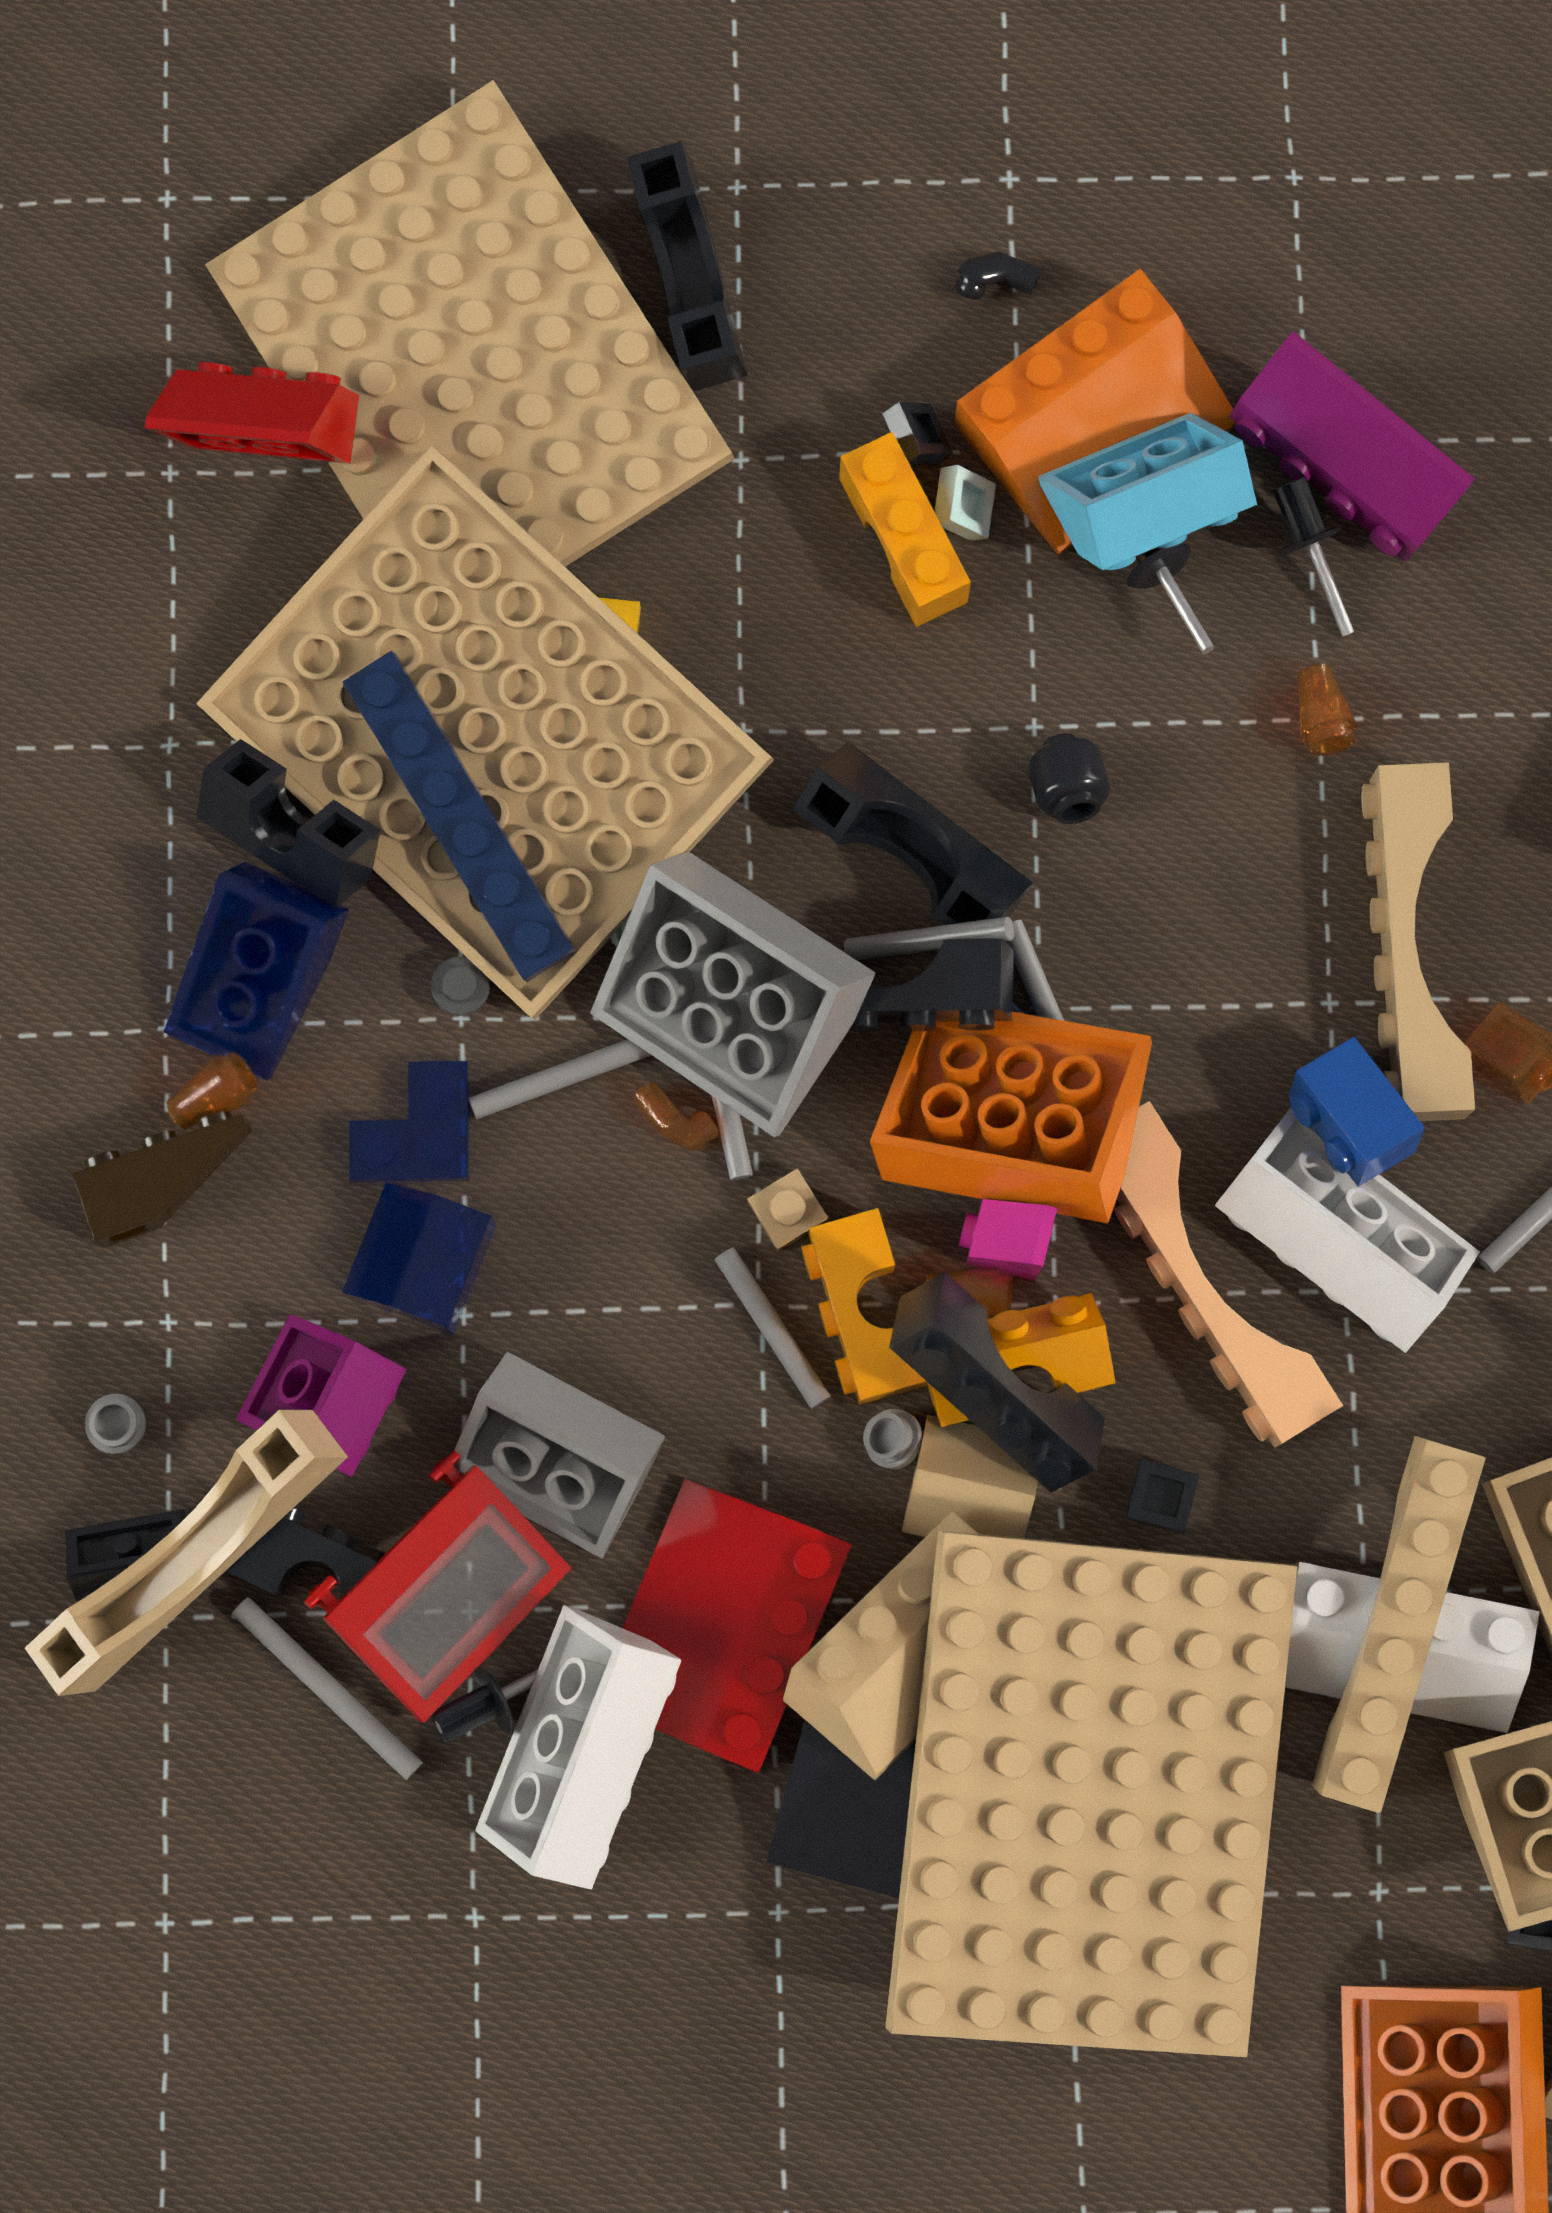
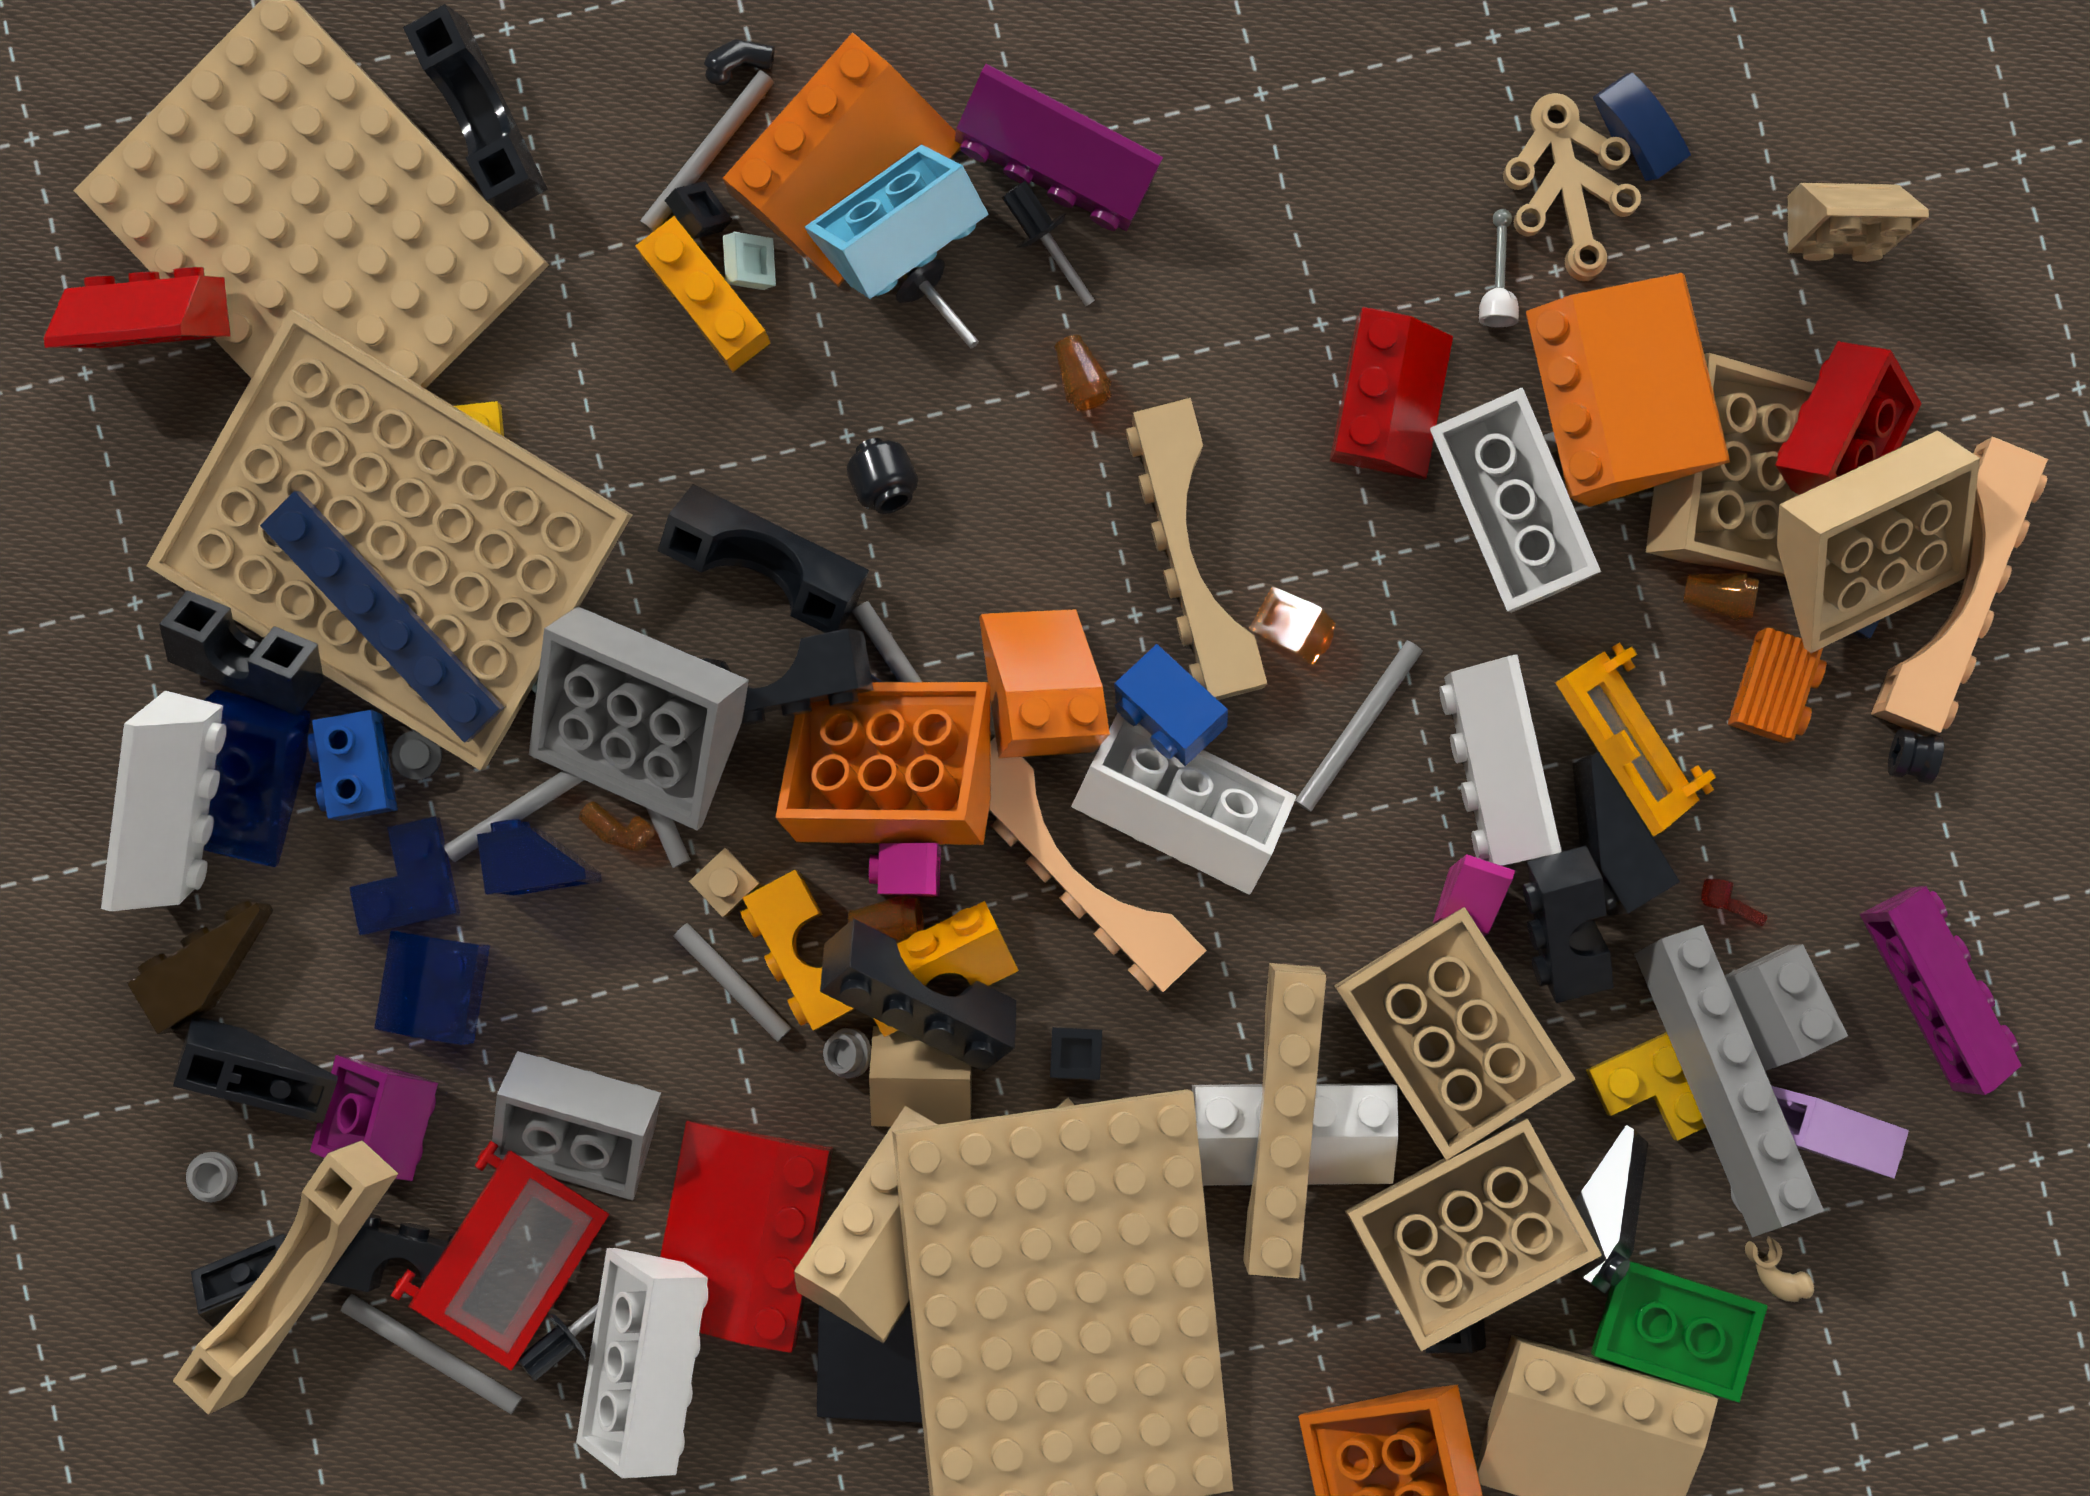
camera: 10 degrees left, 5 degrees up
clear orange cone [166,1052,258,1130] -> none
light grey bar [844,917,1014,961] -> none
none -> white slope [101,691,226,911]
none -> black slope [173,1016,338,1124]
none -> blue brick [308,710,398,821]
none -> clear blue slope [477,819,602,897]
none -> light grey bar [640,70,775,232]
none -> orange slope [979,609,1110,758]

